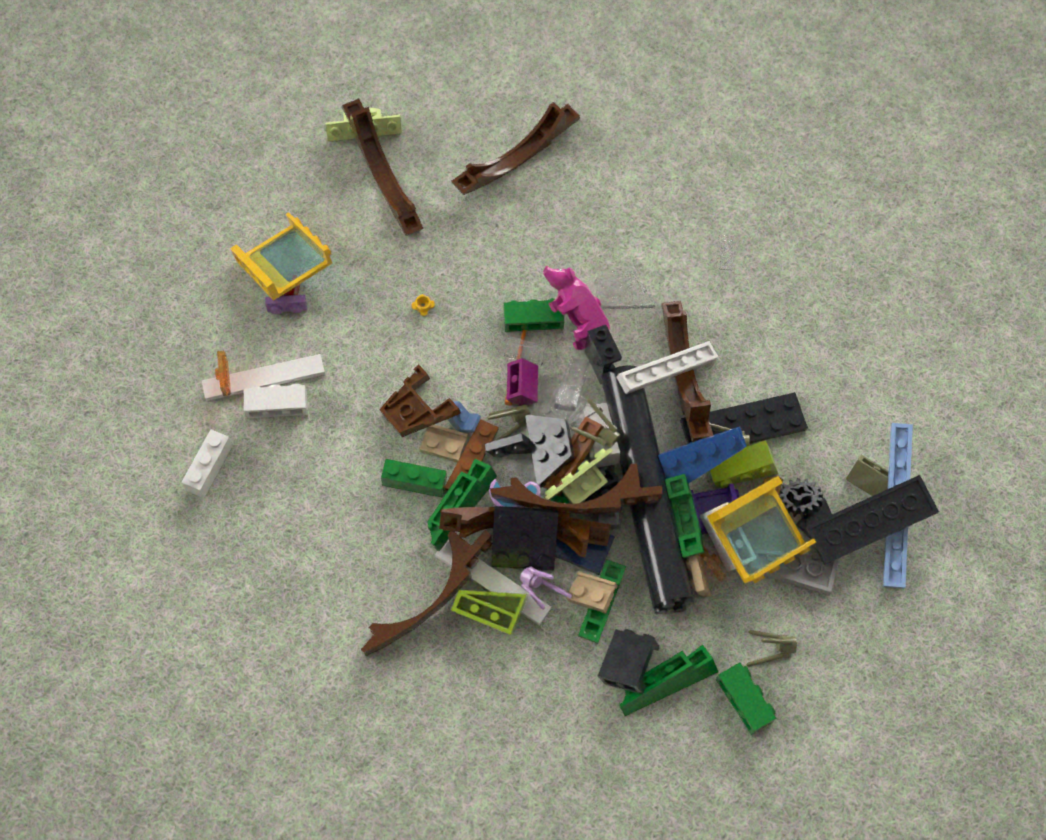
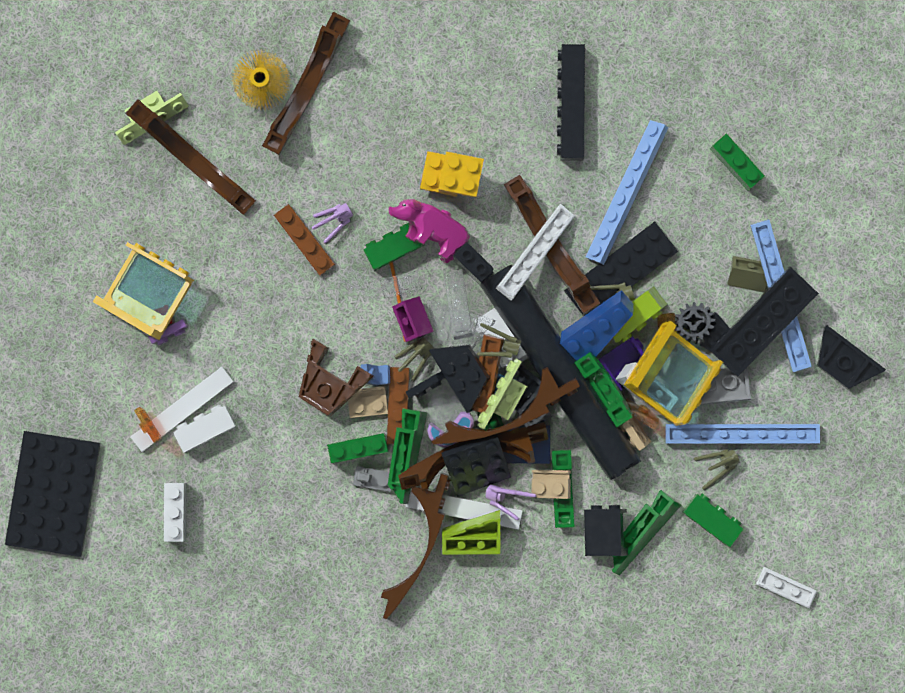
camera: 20 degrees left, 20 degrees up
yellow plate [411,294,435,316] -> none
none -> black plate [5,431,101,557]
none -> yellow piece [231,50,290,110]
none -> dark orange plate [274,204,335,276]
none -> lavender plant [312,203,353,243]
none -> light grey hinge [353,466,391,492]
none -> yellow bracket [420,151,484,198]
none -> black brick [557,44,585,161]
none -> light blue plate [586,120,669,265]
none -> light blue plate [665,424,820,444]
none -> green brick [710,133,765,191]
none -> white tile [756,567,817,608]
none -> black wing [817,325,886,389]

